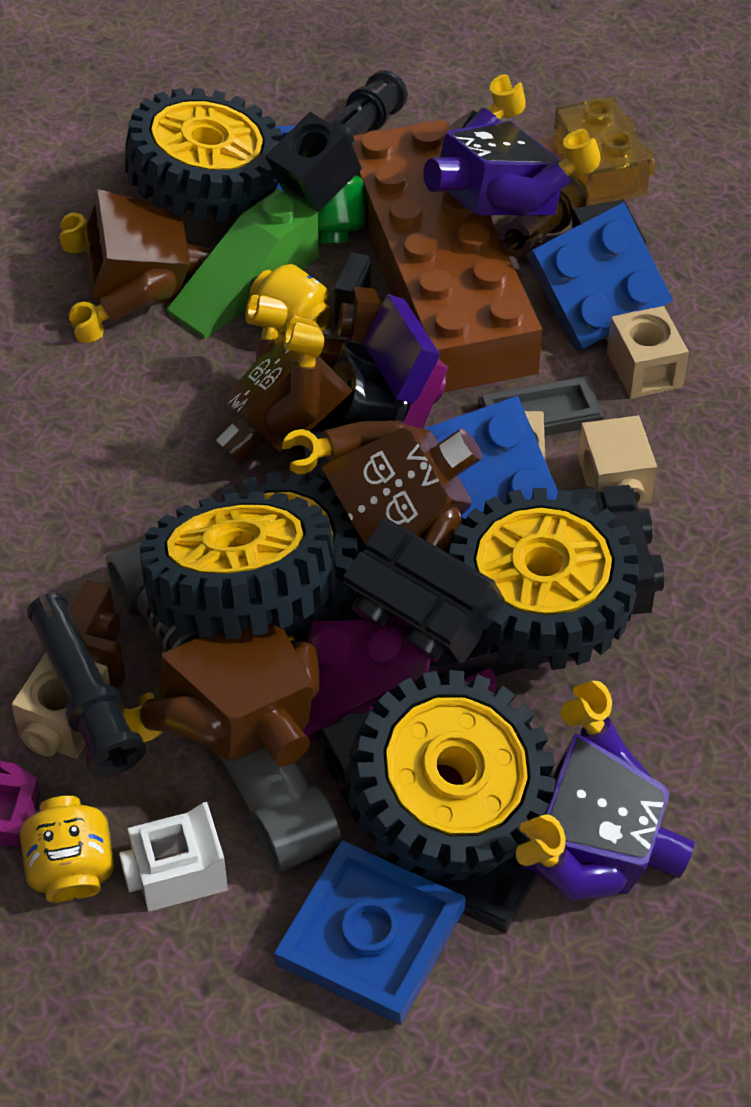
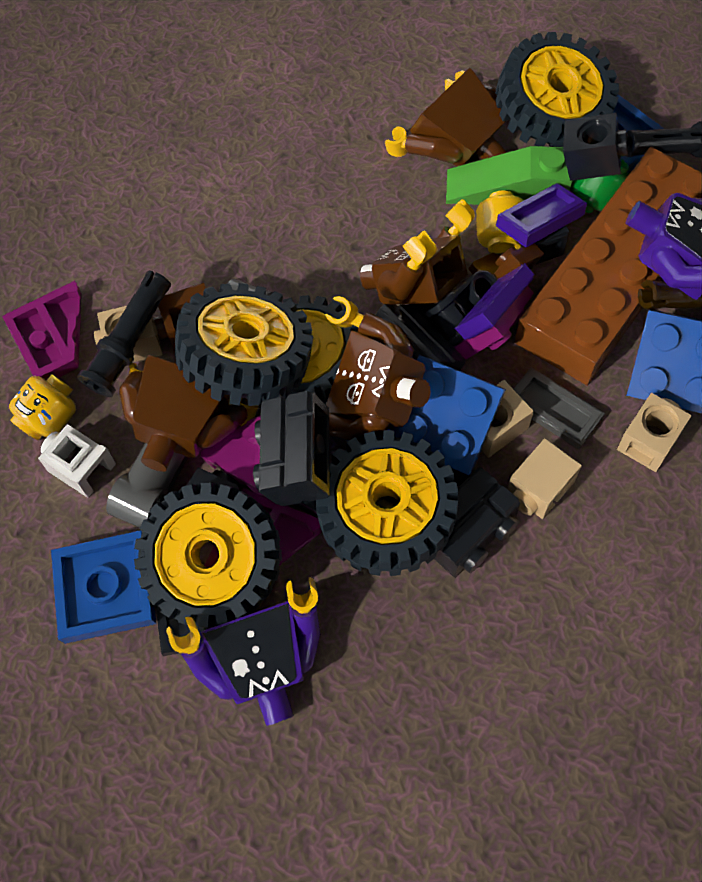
camera: 55 degrees right, 15 degrees up
none -> dark purple tile [496,183,587,247]

